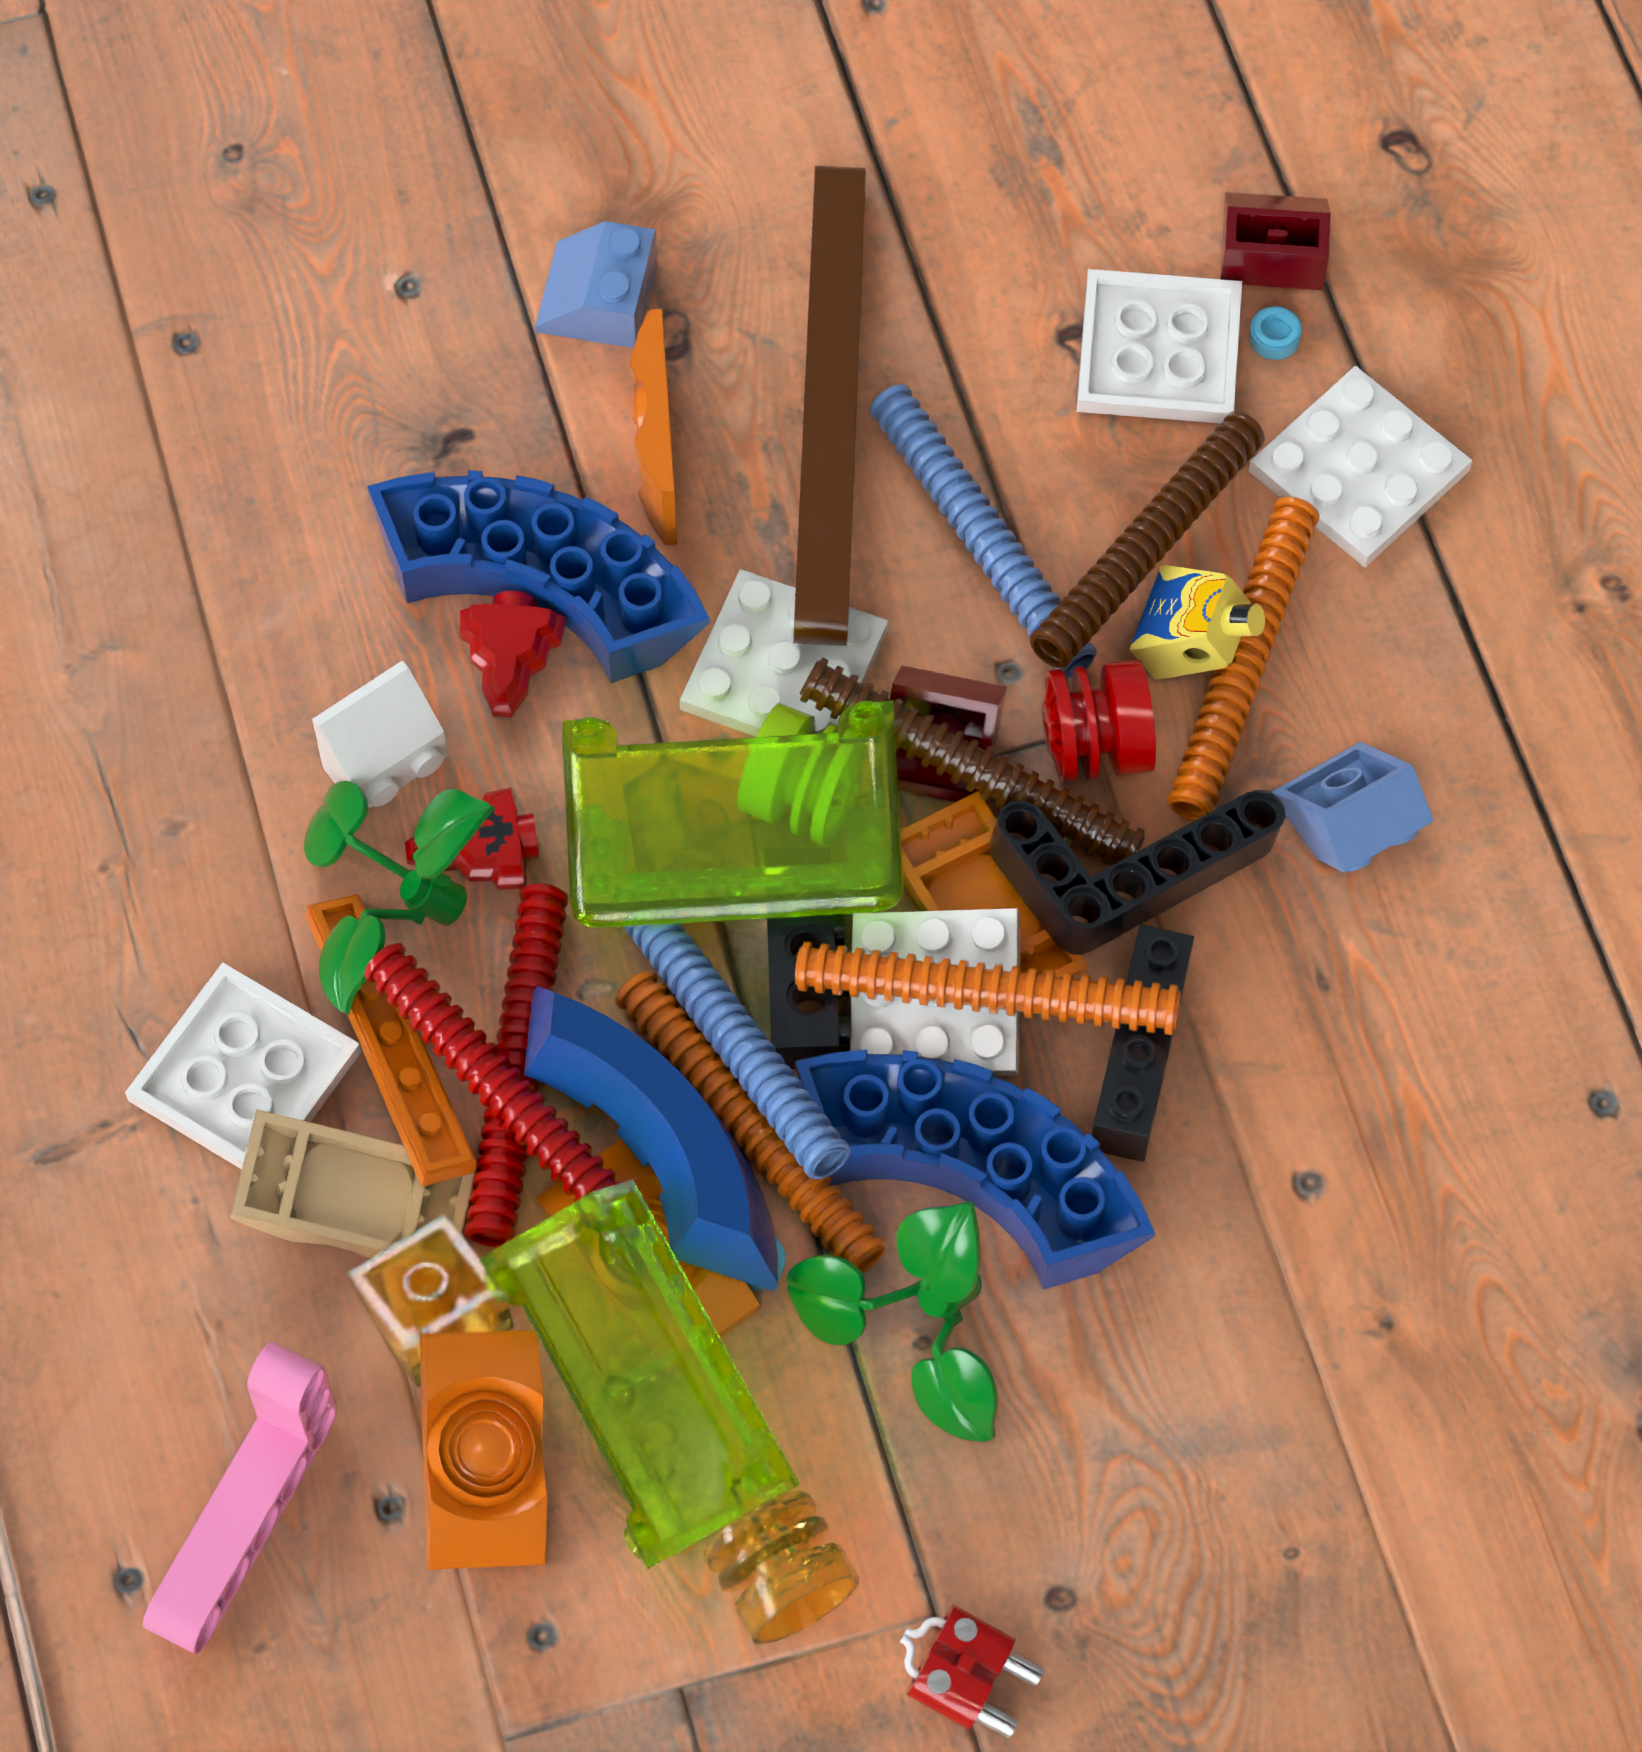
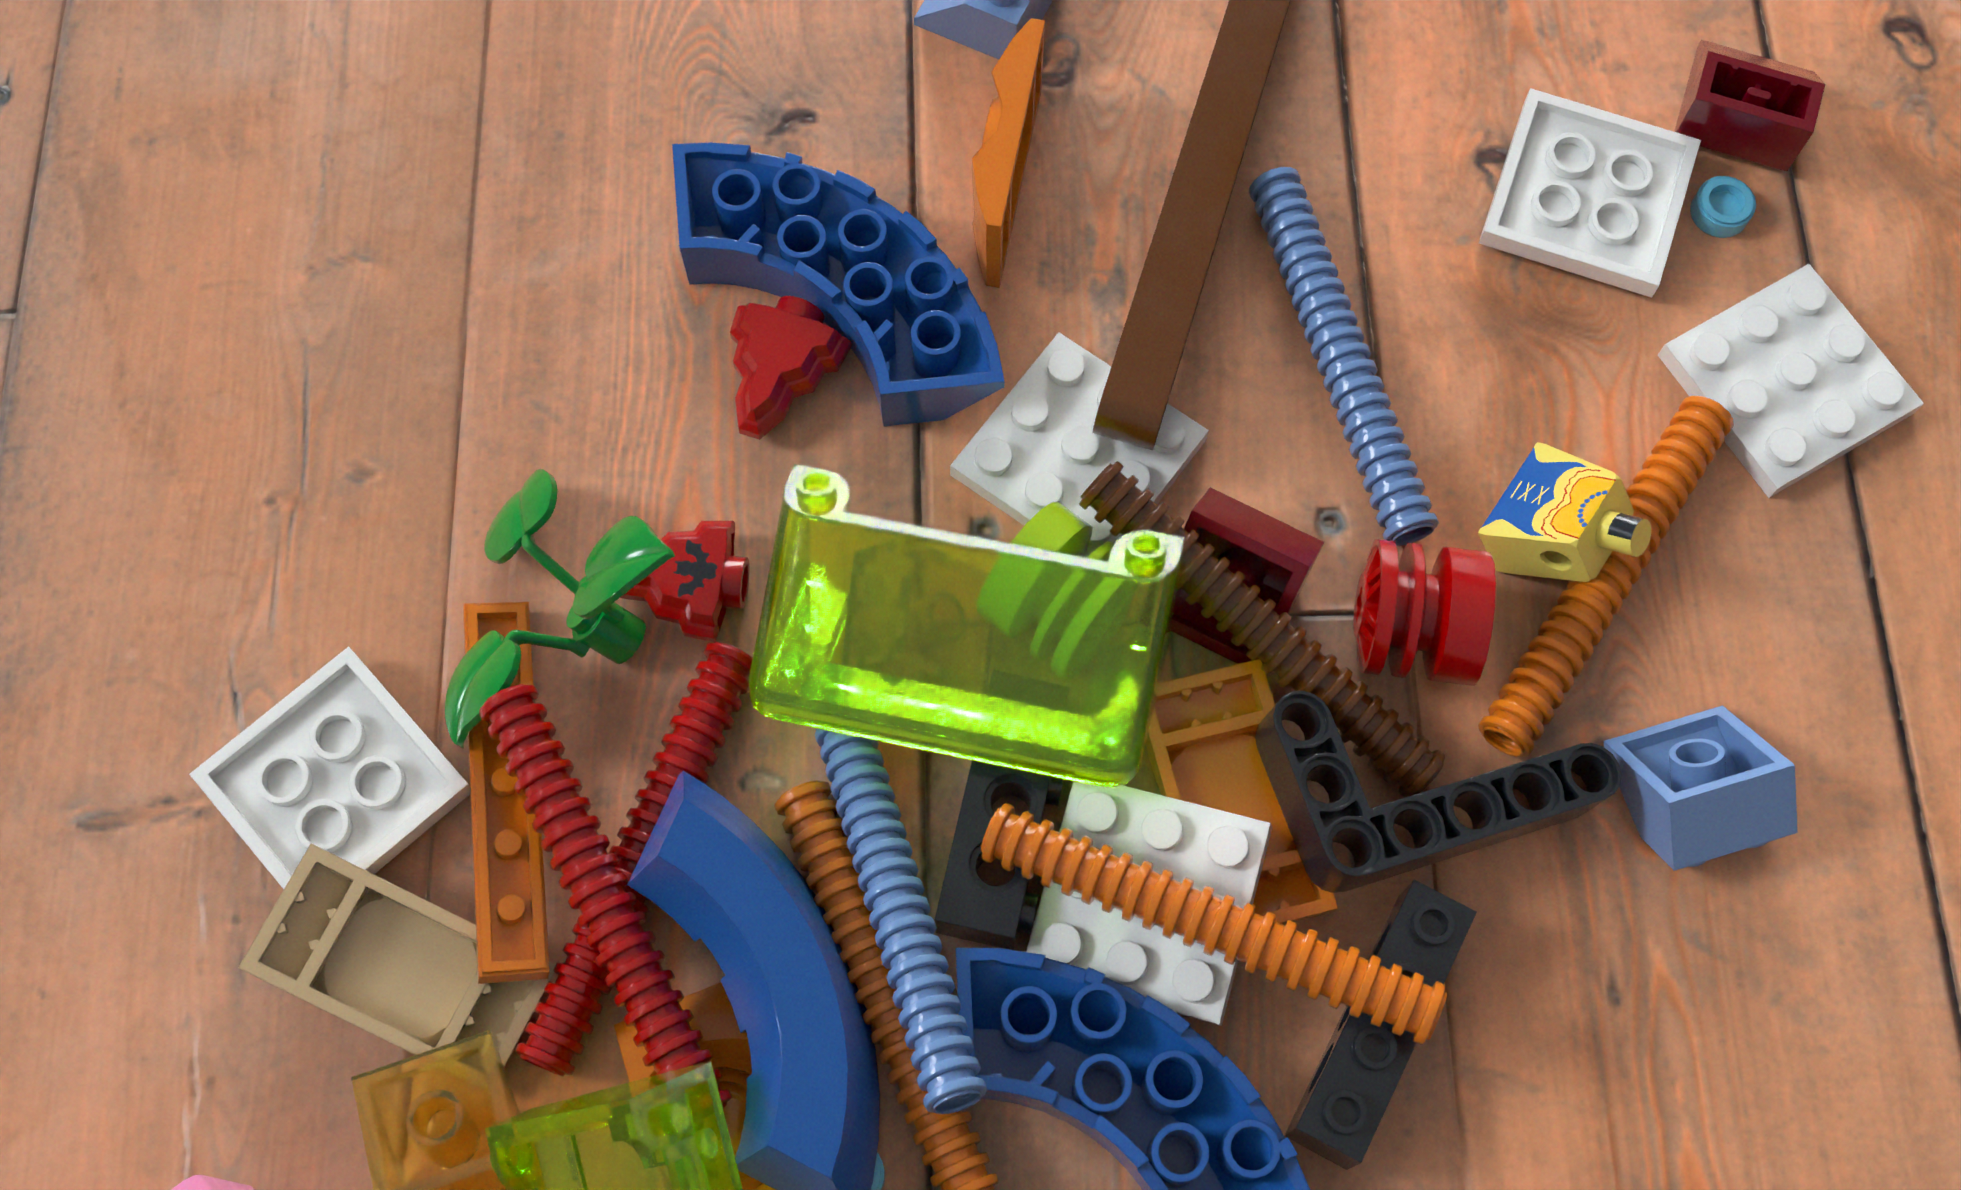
camera: 15 degrees right, 5 degrees up
white slope [312,660,448,809] -> none
reddish brown piece [1030,411,1265,668] -> none

